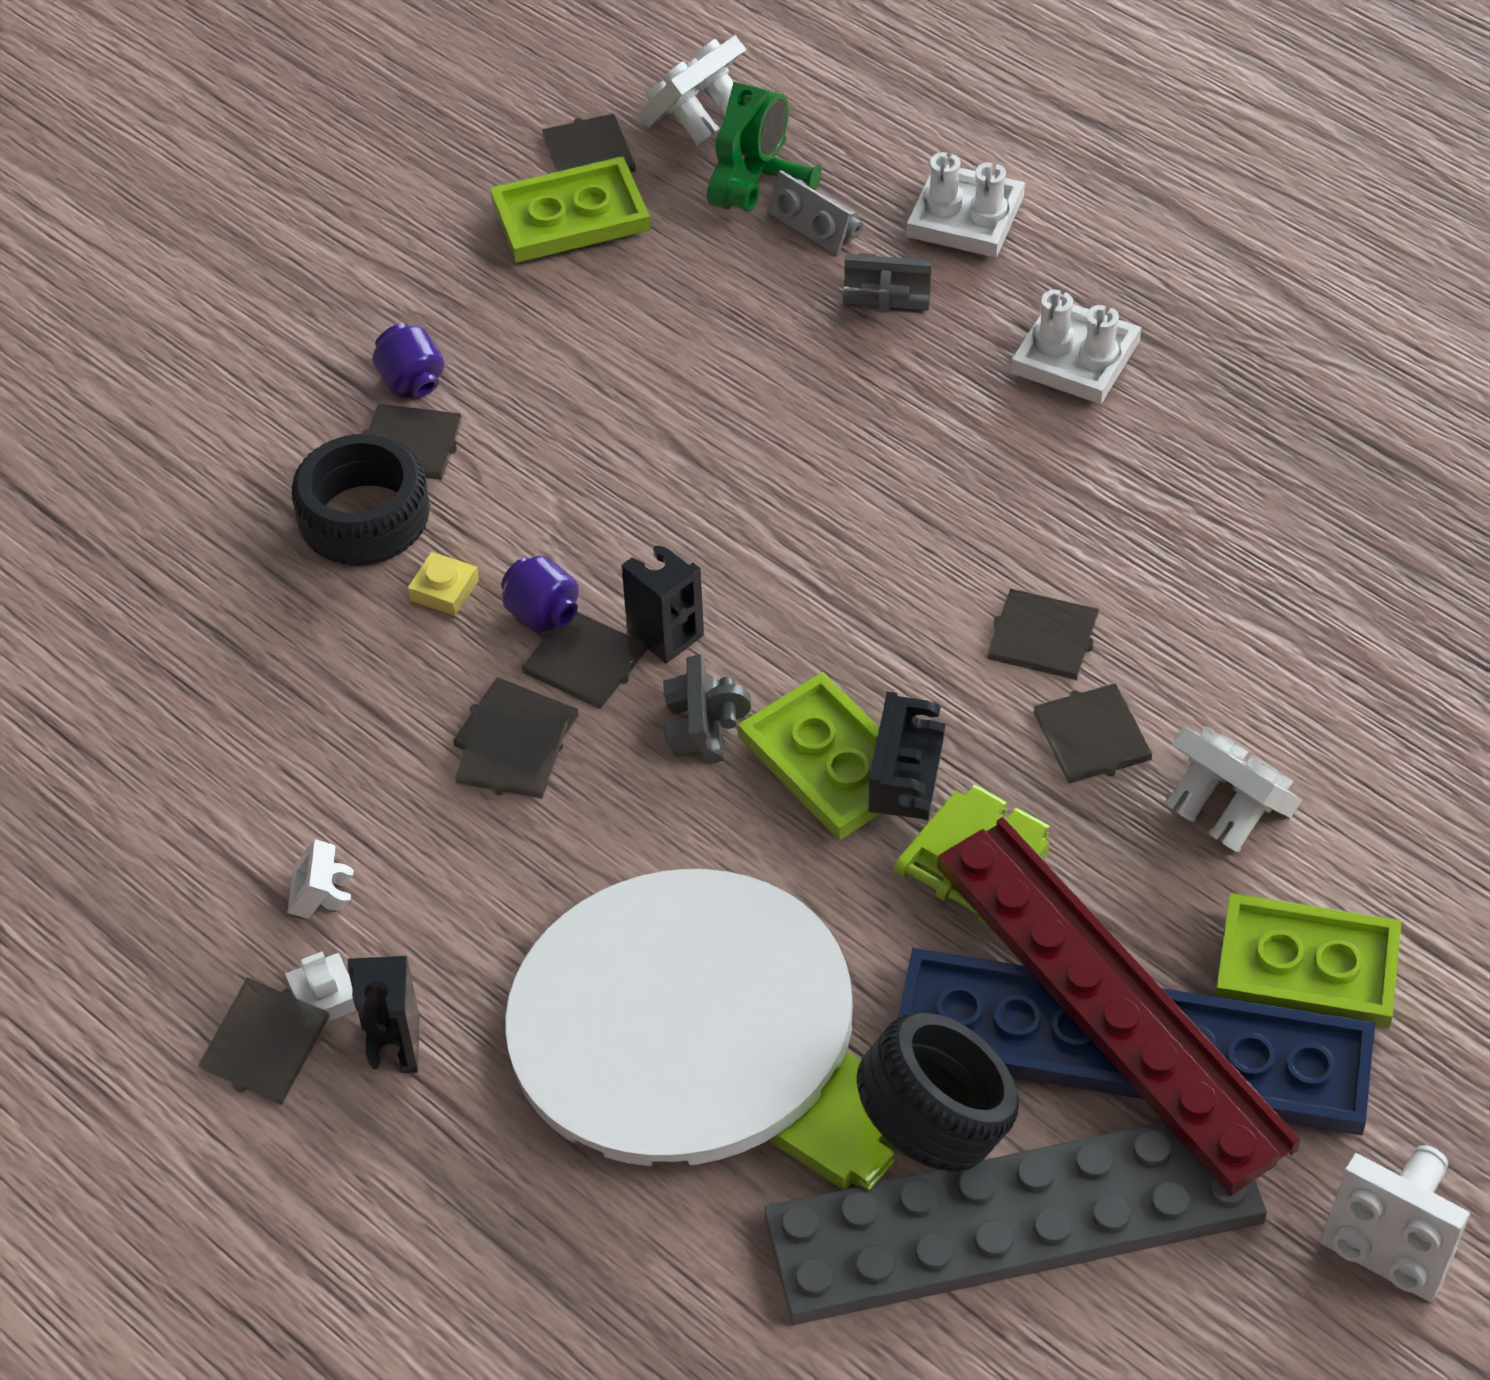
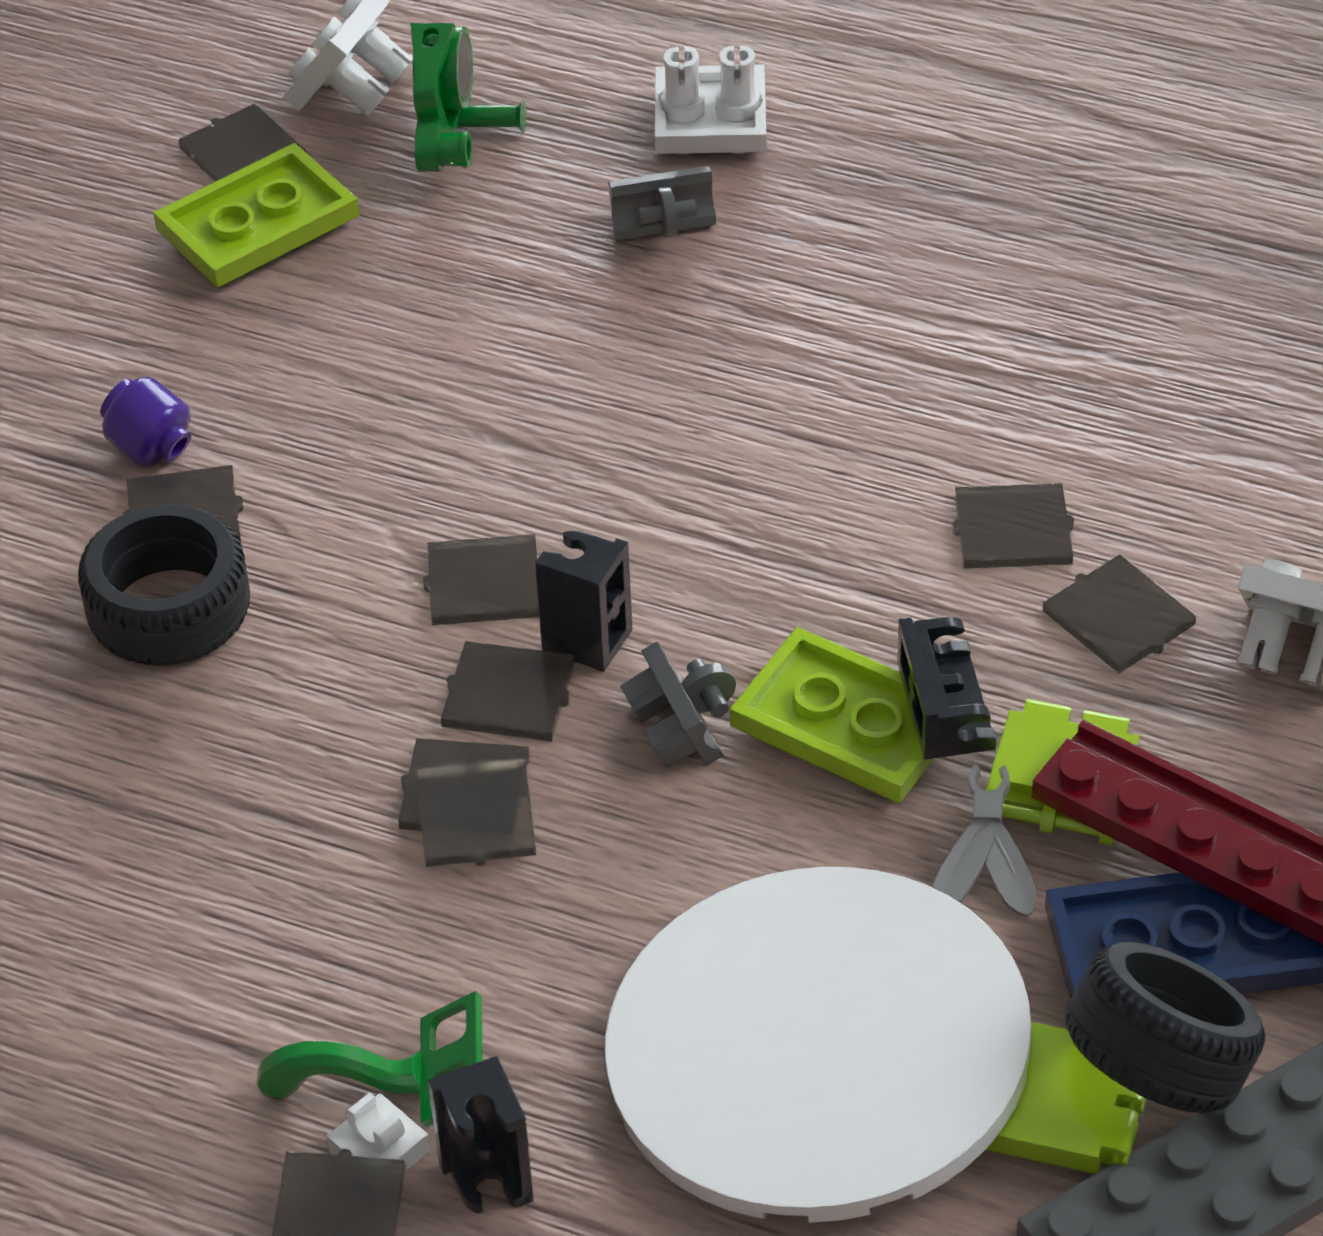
camera: 20 degrees left, 5 degrees down
white tile [287,839,354,919] -> none
light yellow plate [407,551,479,616] -> none
dark purple head [501,556,579,633] -> none
light grey hinge [767,170,863,255] -> none
white plate [1011,290,1141,405] -> none
none -> green piece [257,991,483,1127]
none -> clear smoke piece [423,534,539,625]
none -> light grey piece [933,764,1036,916]

